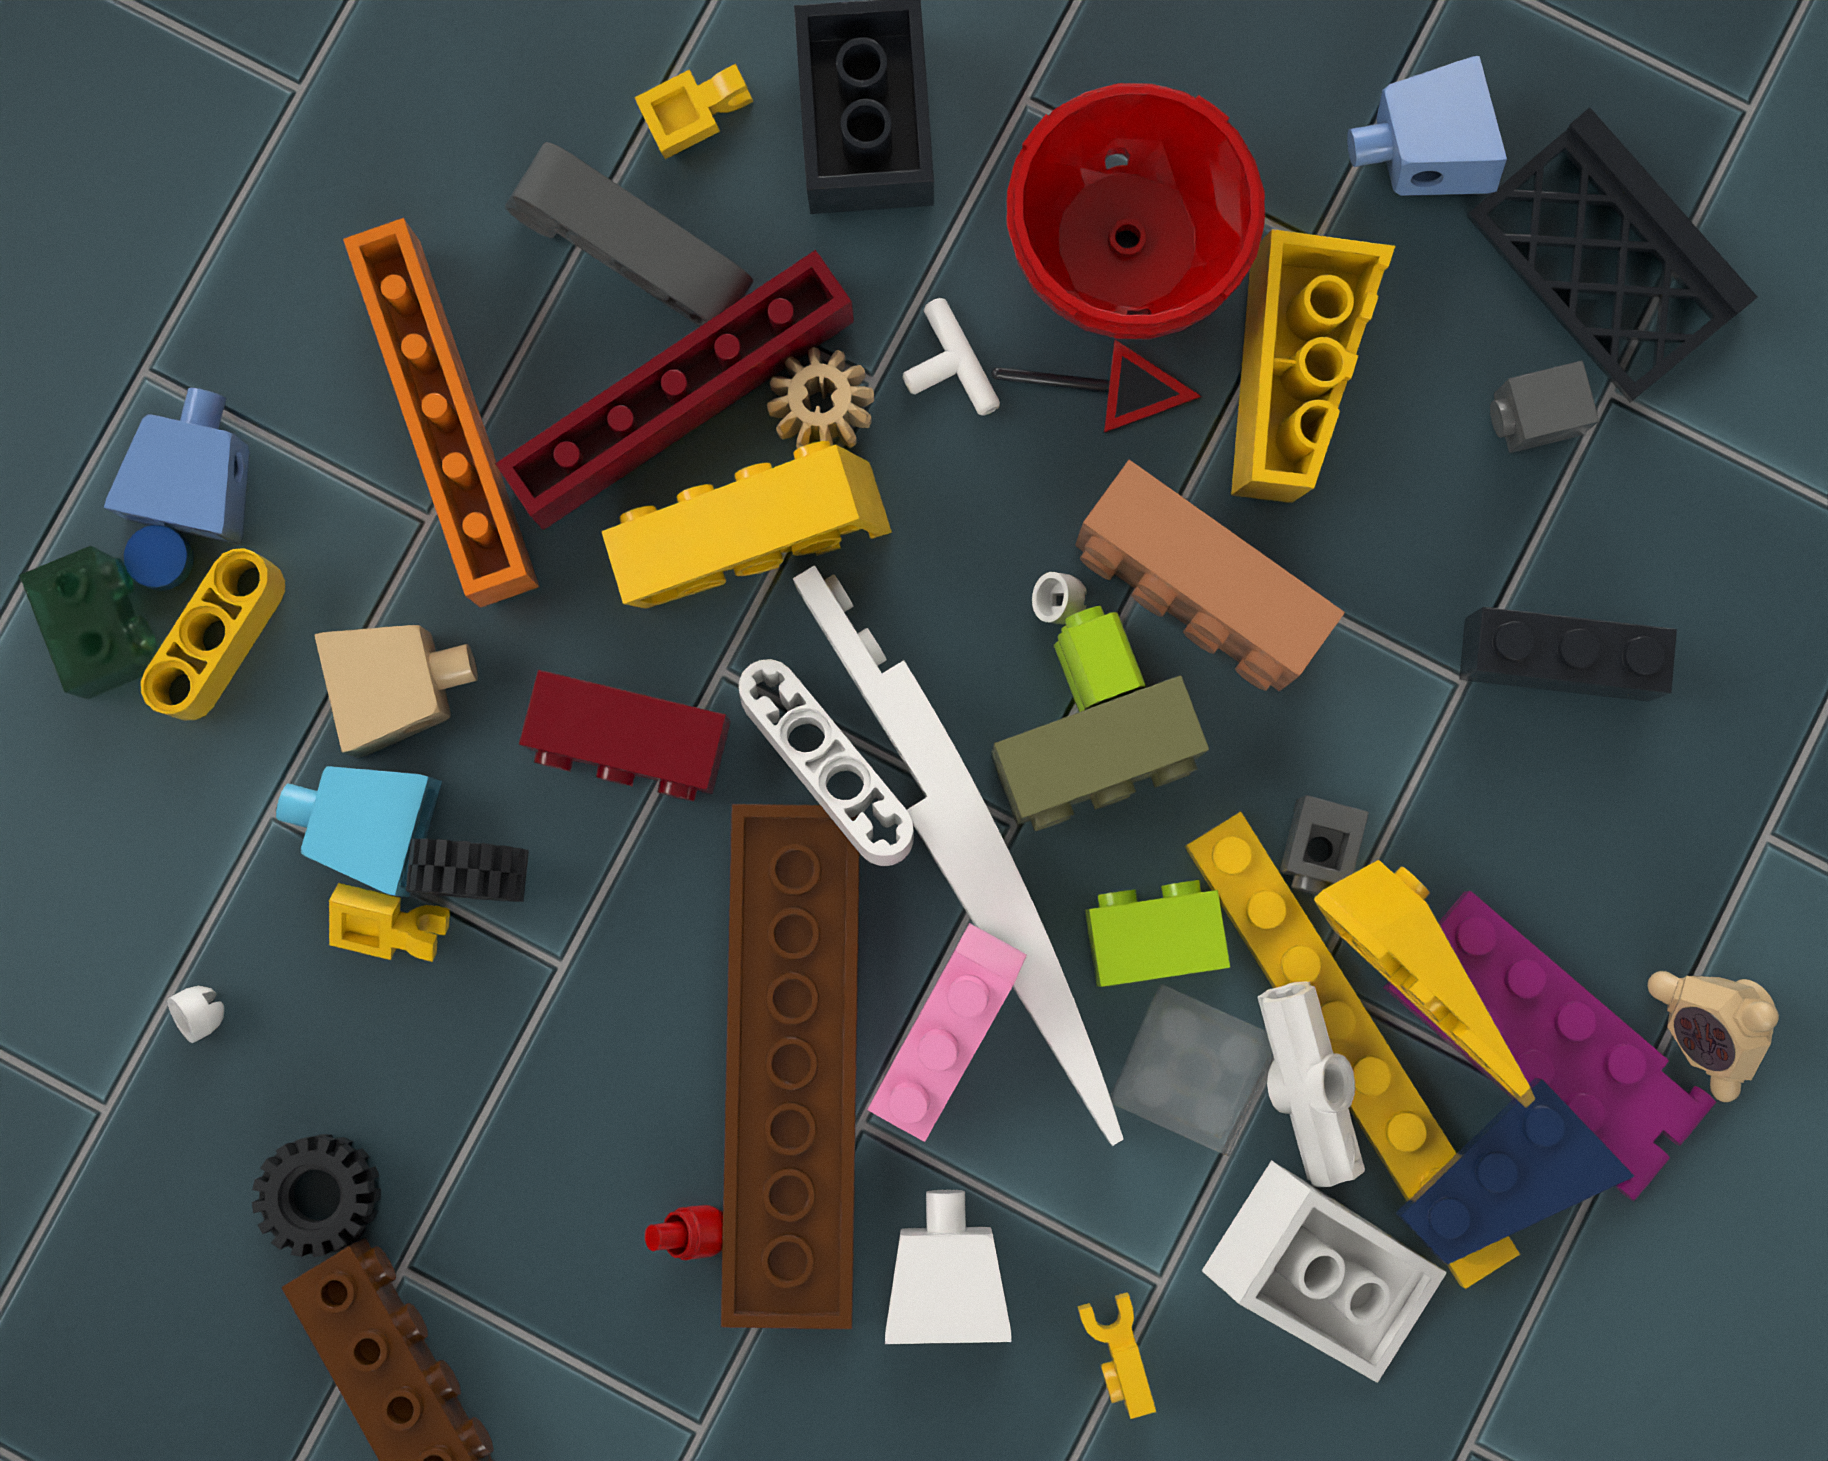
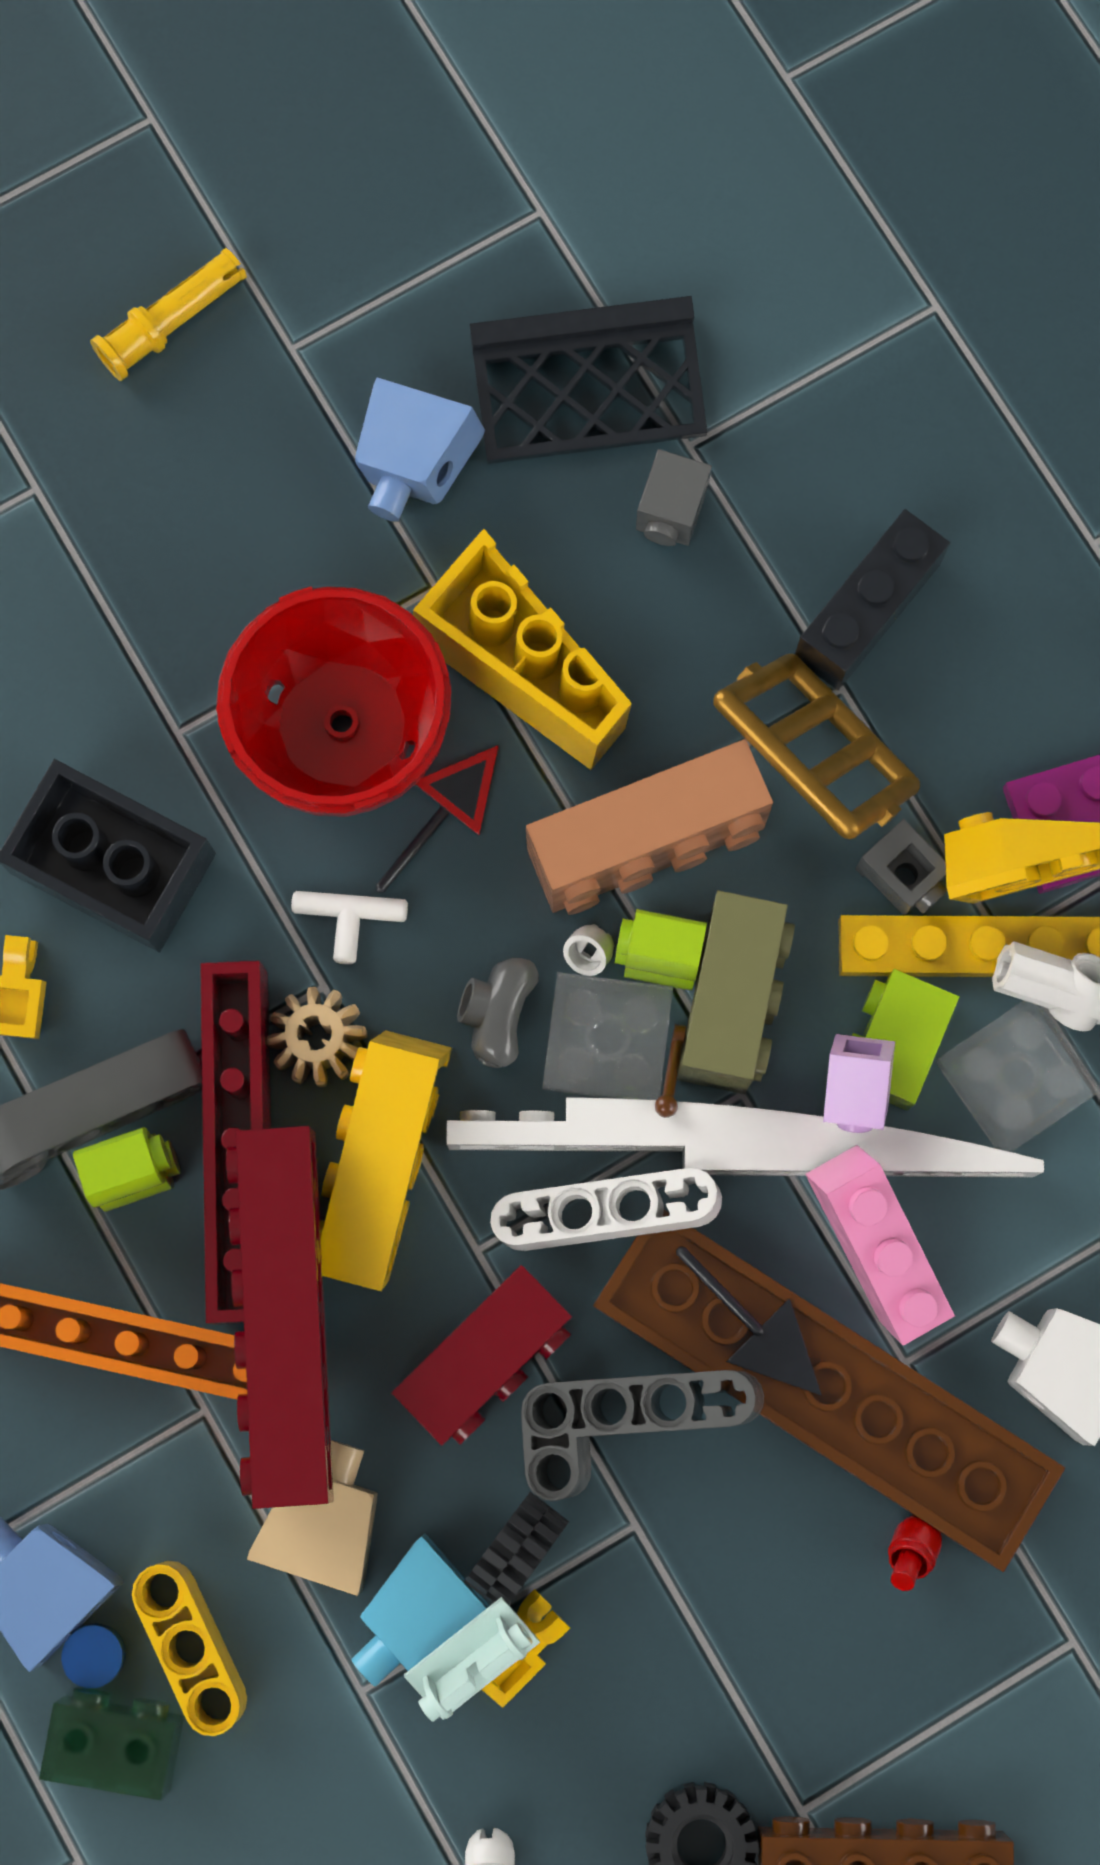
camera: 60 degrees left, 5 degrees down
none -> lime brick [73,1127,181,1212]
none -> dark red brick [226,1126,334,1509]
none -> light aqua hinge [404,1597,540,1722]
none -> dark grey piece [457,958,539,1068]
none -> dark grey beam [521,1370,764,1501]
none -> clear plate [543,972,673,1100]
none -> reddish brown hinge [655,1024,686,1118]
none -> black piece [676,1246,822,1396]
none -> pearl gold bar [713,654,920,839]
none -> lavender brick [823,1034,895,1133]

